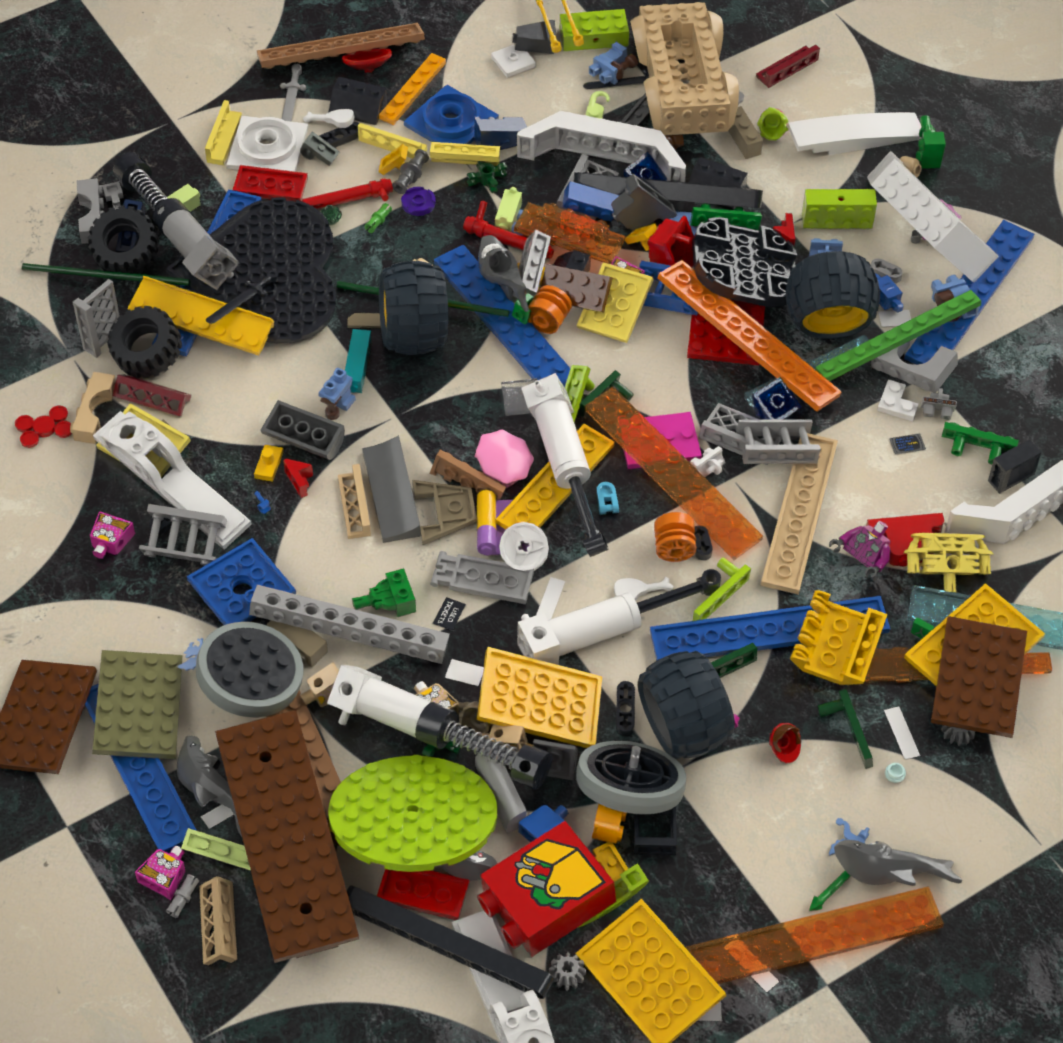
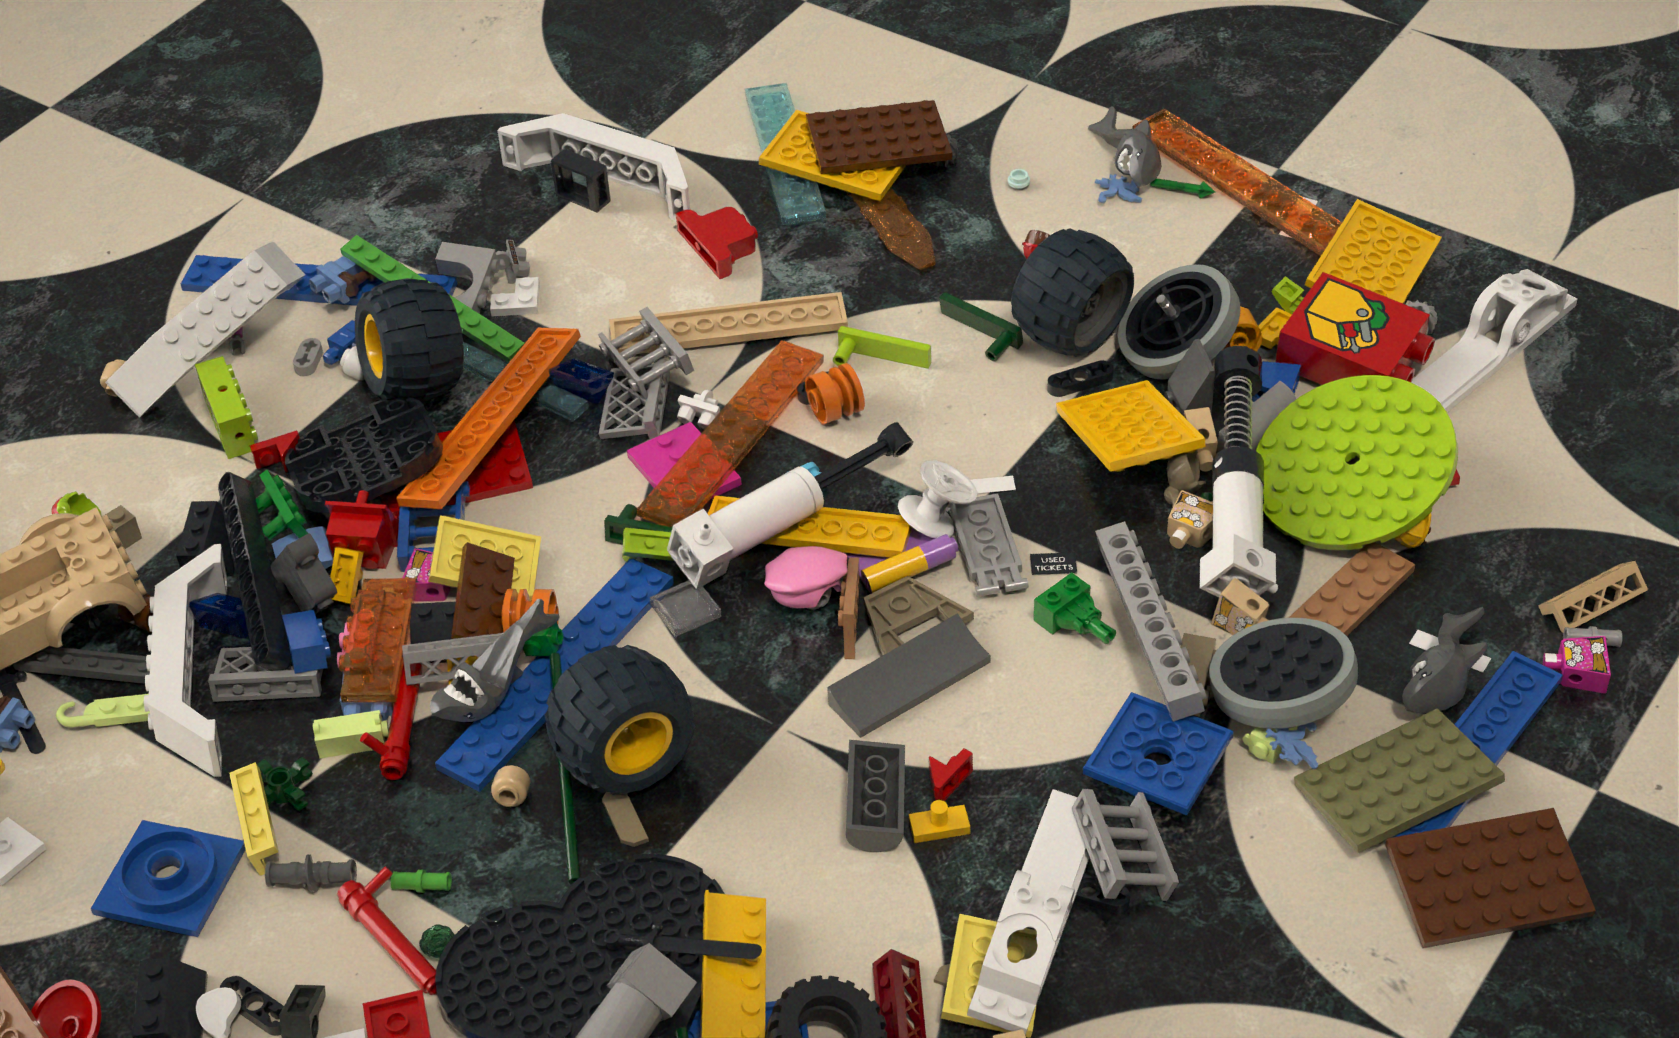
camera: 110 degrees left, 10 degrees down
torso [90,511,135,559] -> none
yellowish green plate [181,828,251,871] -> none
reddish brown piece [215,710,359,963] -> none
blue hand [255,491,271,514] -> none
medium blue hips [318,368,356,420] -> none
tan fence [338,464,371,539] -> none
teal brick [345,329,372,393] -> none
black beam [347,885,554,999] -> none
light yellow fence [358,123,427,159] -> none
yellow tile [378,144,408,176] -> none
light orange plate [379,53,446,125] -> none
dark purple tile [401,186,436,216] -> none
white sticker [445,659,484,686] -> none
dark blue wedge [474,117,527,150] -> none
white piece [517,569,721,665] -> none
white piece [614,577,673,601] -> none
blue plate [650,596,890,660] -> none
white slope [788,113,922,155] -> none
yellow slope [790,590,887,685] -> none
medium blue hips [809,238,843,257] -> none
dark green piece [817,689,873,769] -> none
magenta torso [829,521,890,581] -> none
white sticker [884,707,920,759] -> none
sticker [889,433,926,455] -> none
light yellow piece [903,533,994,594] -> none
green tile [911,618,934,639] -> none
green brick [916,115,946,168] -> none
green plate [941,422,1019,465] -> none

